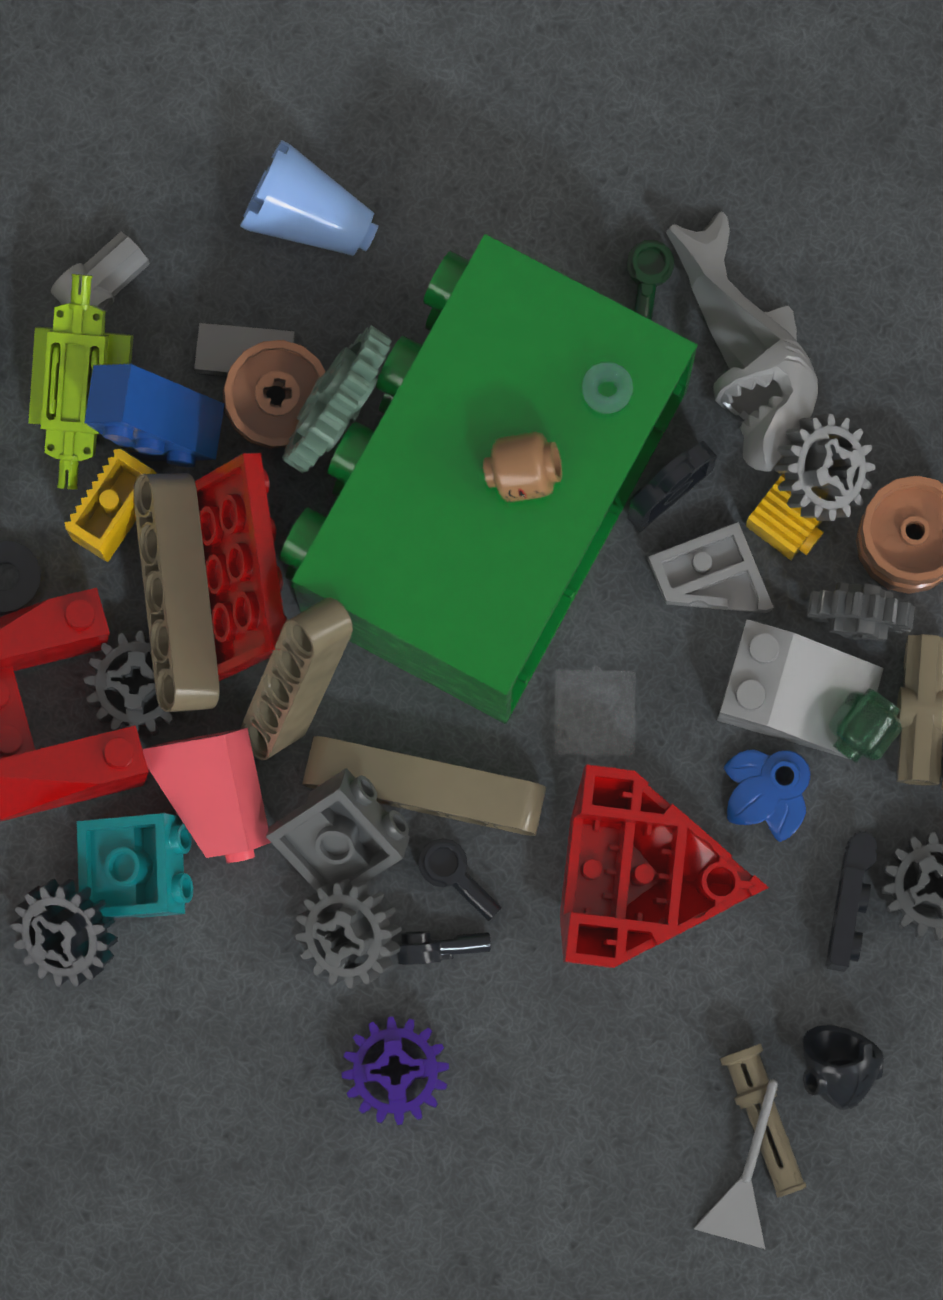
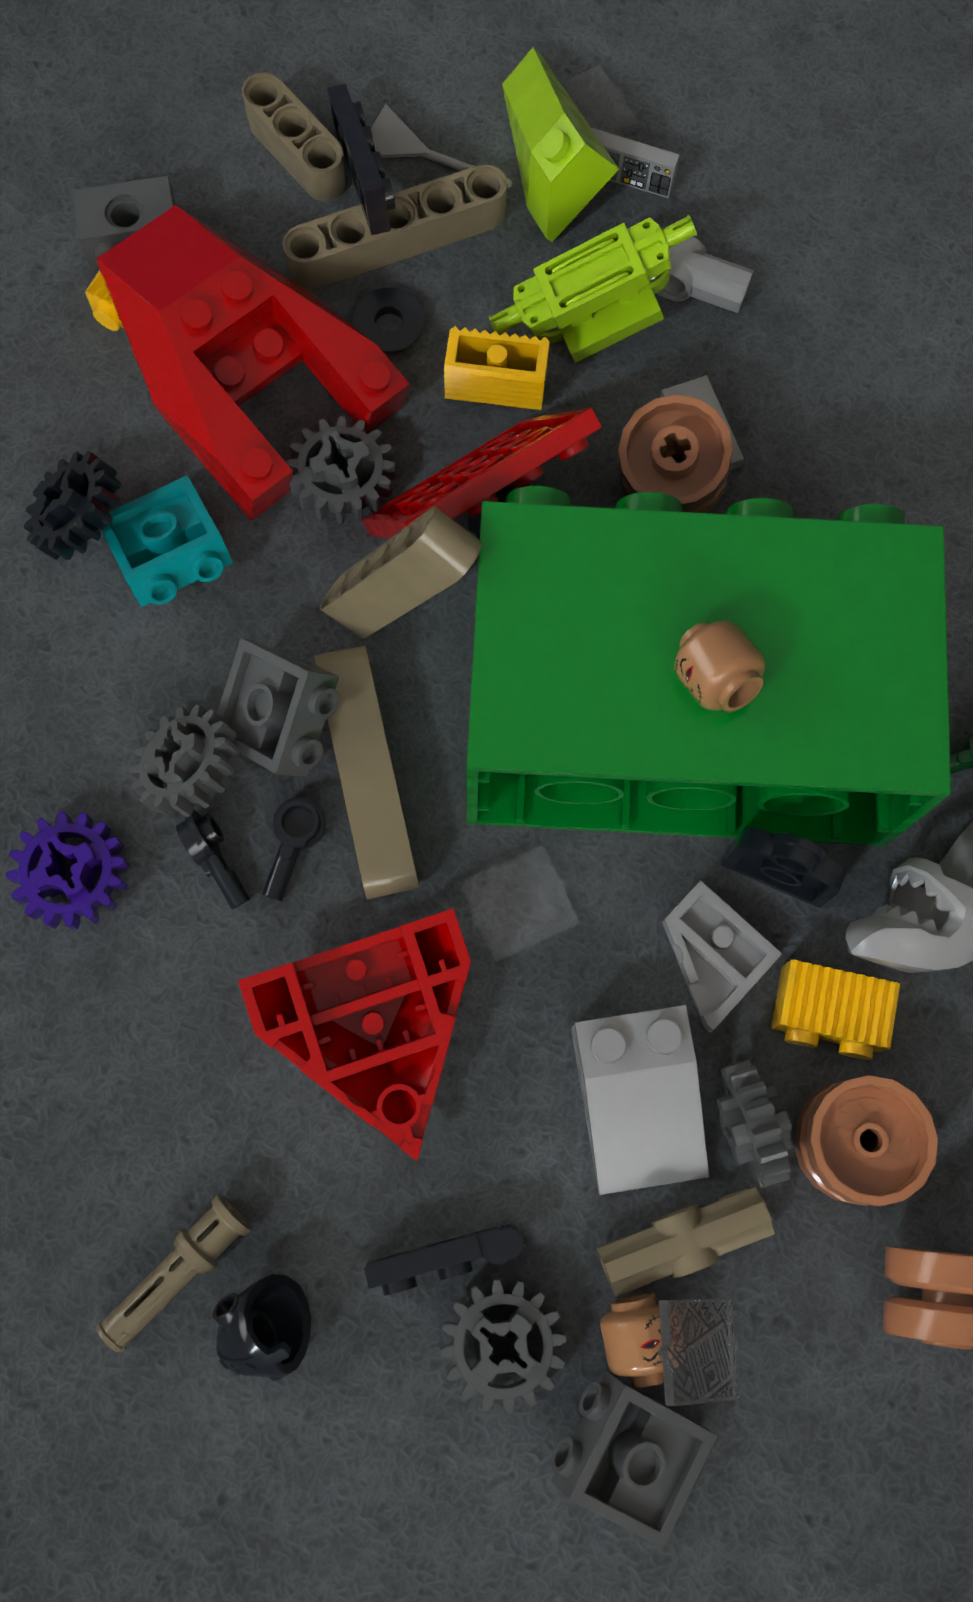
camera: 60 degrees right, 5 degrees down
blue wedge [84,364,224,467] -> none
dark tan beam [133,473,220,712] -> none
coral slope [143,728,271,863] -> none
light blue cone [240,140,378,256] -> none
sand green gear [282,325,392,473] -> none
clear light blue plate [582,362,633,414] -> none
light grey piece [693,1079,778,1249] -> none
blue plate [724,749,811,842] -> none
dark grey gear [775,414,875,521] -> none
clear green head [829,688,902,763] -> none

